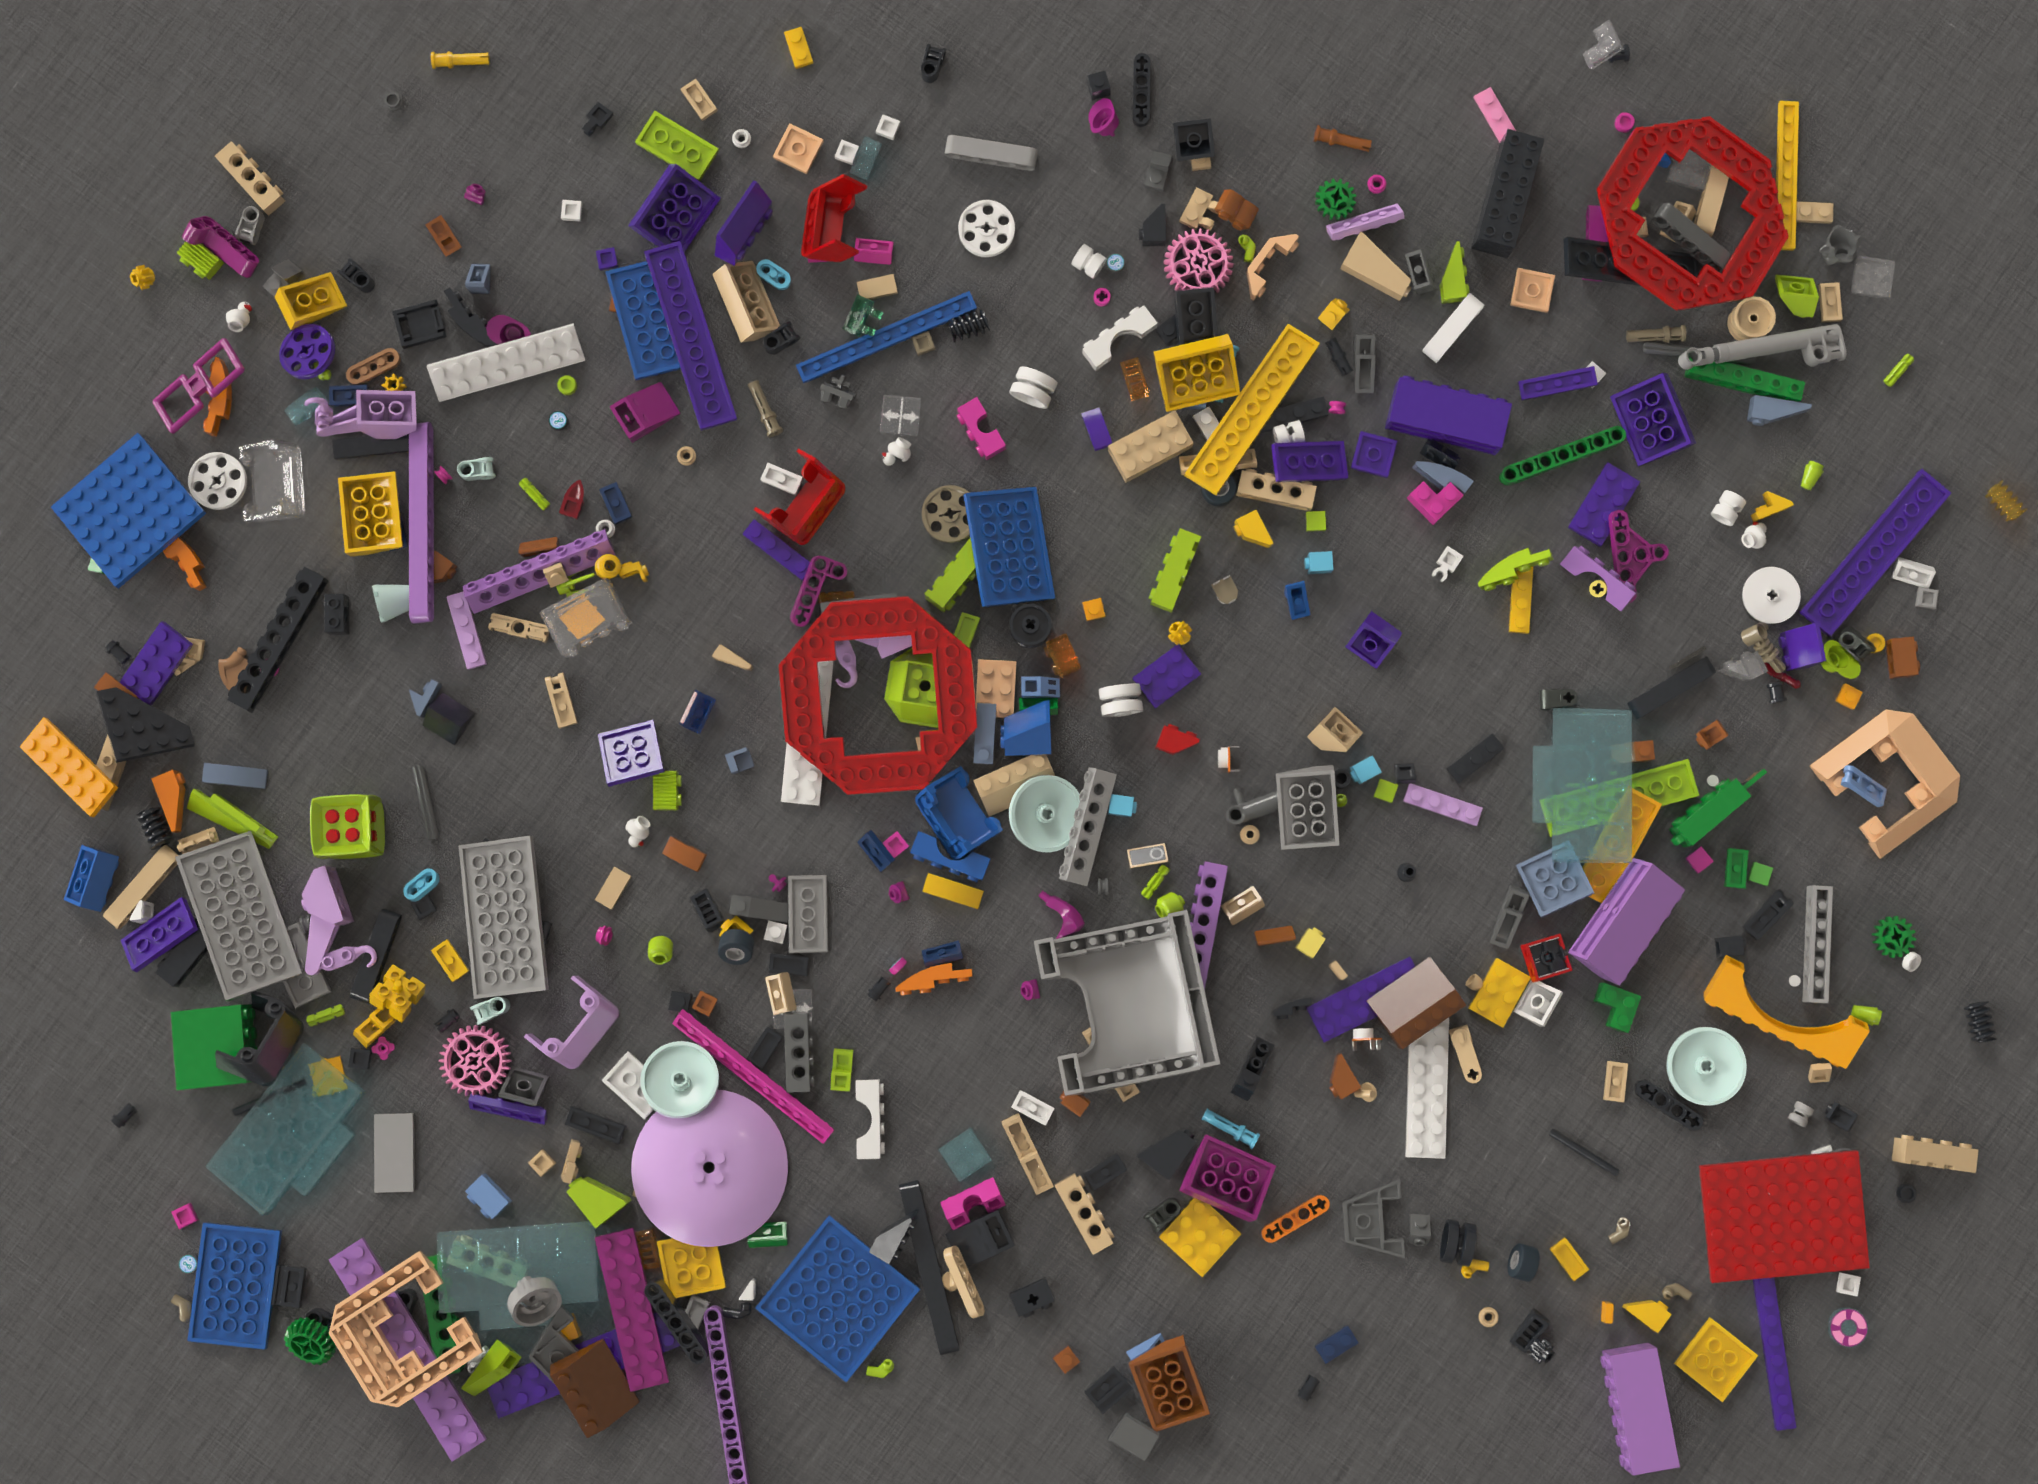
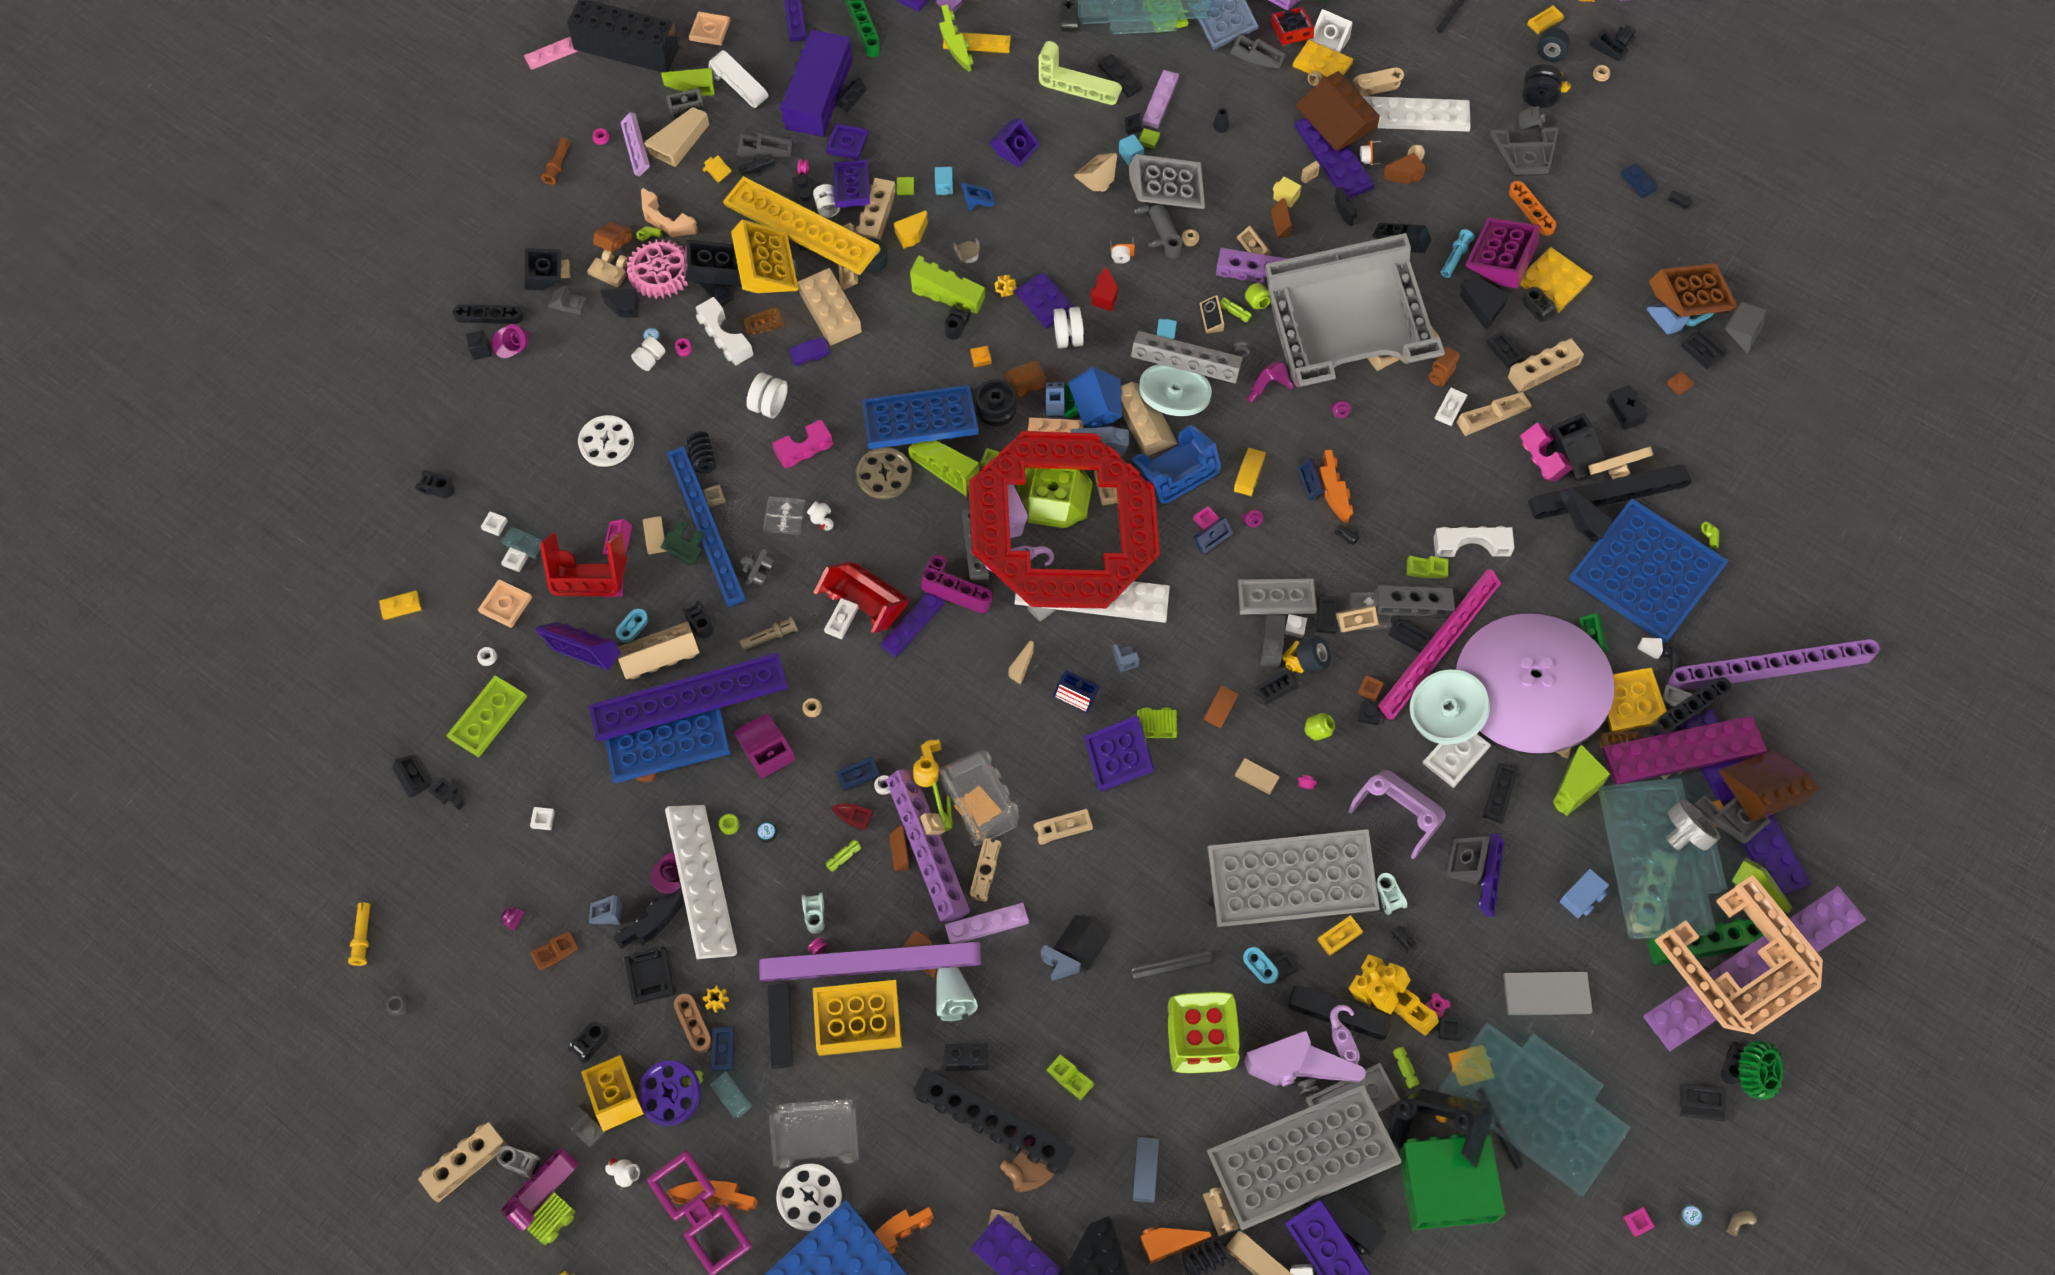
camera: 90 degrees left, 20 degrees down
lime wedge [187,789,278,849] -> none
blue plate [187,1222,282,1349] -> none
lavender slope [304,390,416,439] -> none
bright pink gear [439,1025,512,1096] -> none
tan tile [528,1149,556,1177] -> none
tan plate [561,1139,582,1184] -> none
dark purple plate [596,247,619,271] -> none
white animal [625,816,650,847] -> none
dark purple slope [628,164,721,252] -> none
tan plate [681,79,718,121] -> none
magenta plate [769,874,787,892] -> none
clear orange axle [817,591,855,603] -> none
dark pink tile [889,957,907,975] -> none
blue arch [910,831,991,883] -> none
clear light blue plate [938,1127,992,1182] -> none
light grey beam [944,135,1038,171] -> none
white plate [1193,407,1219,441] -> none
green gear [1315,178,1356,220] -> none
dark pink brick [1407,481,1464,525] -> none
sand blue slope [1412,461,1474,495] -> none
white plate [1432,546,1463,582] -> none
none -> black slope [392,755,431,798]
none -> black piece [945,304,971,340]
none -> yellowish green beam [1039,41,1122,105]
none -> lime slope [1047,1055,1094,1101]

